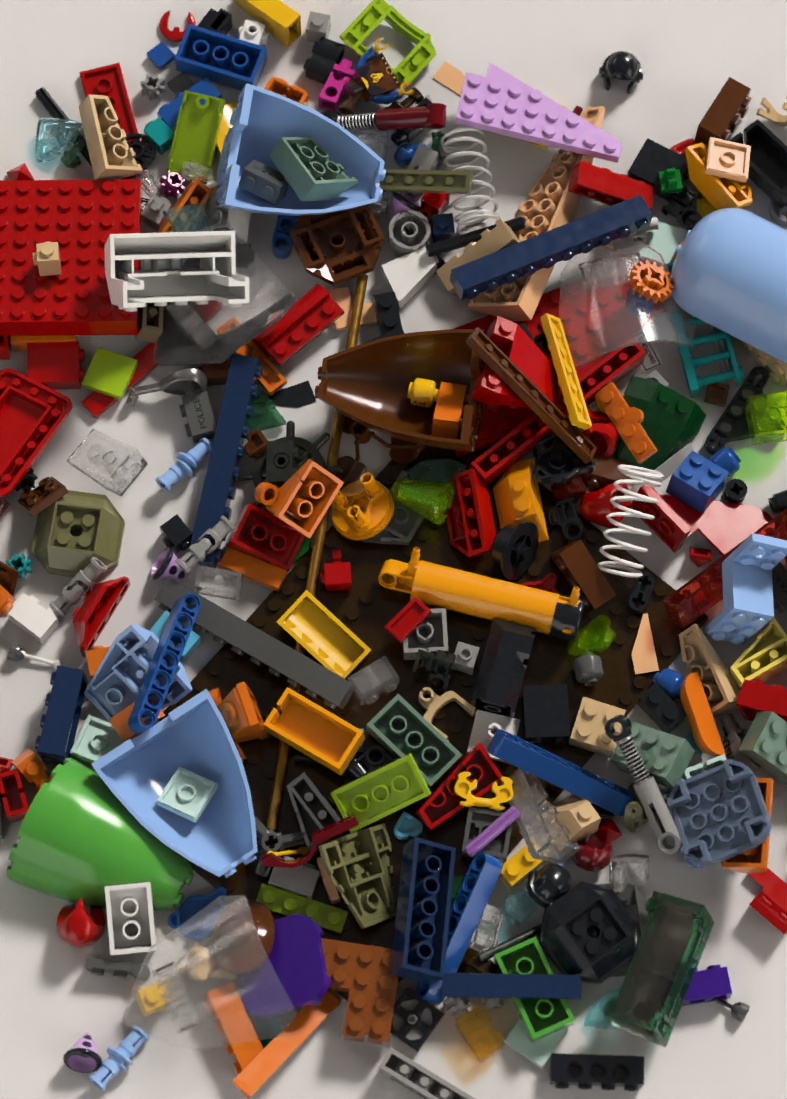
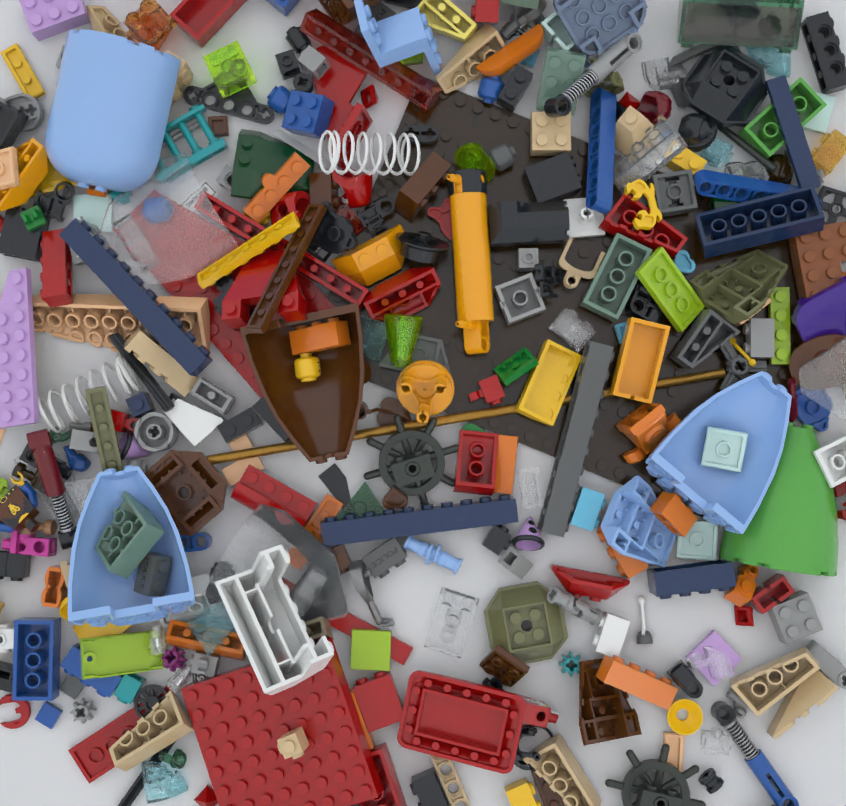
camera: 105 degrees left, 15 degrees up
blue beam [128,593,201,734] -> none
light grey piece [175,515,236,575] -> none
orange piece [255,459,344,539] -> none
dark red piece [261,814,359,868] -> none
red tile [384,596,432,644] -> none
medium lavender axle [464,806,521,857] -> none
orange gear [628,260,674,303] -> none
light nougat sticker [631,613,659,674] -> none
none -> light grey brick [190,378,236,415]
none -> black brick [275,49,301,80]
none -> light grey brick [297,45,331,81]
none -> green bracket [493,347,539,386]
none -> light grey brick [498,546,534,580]
none -> dark red piece [787,378,798,422]

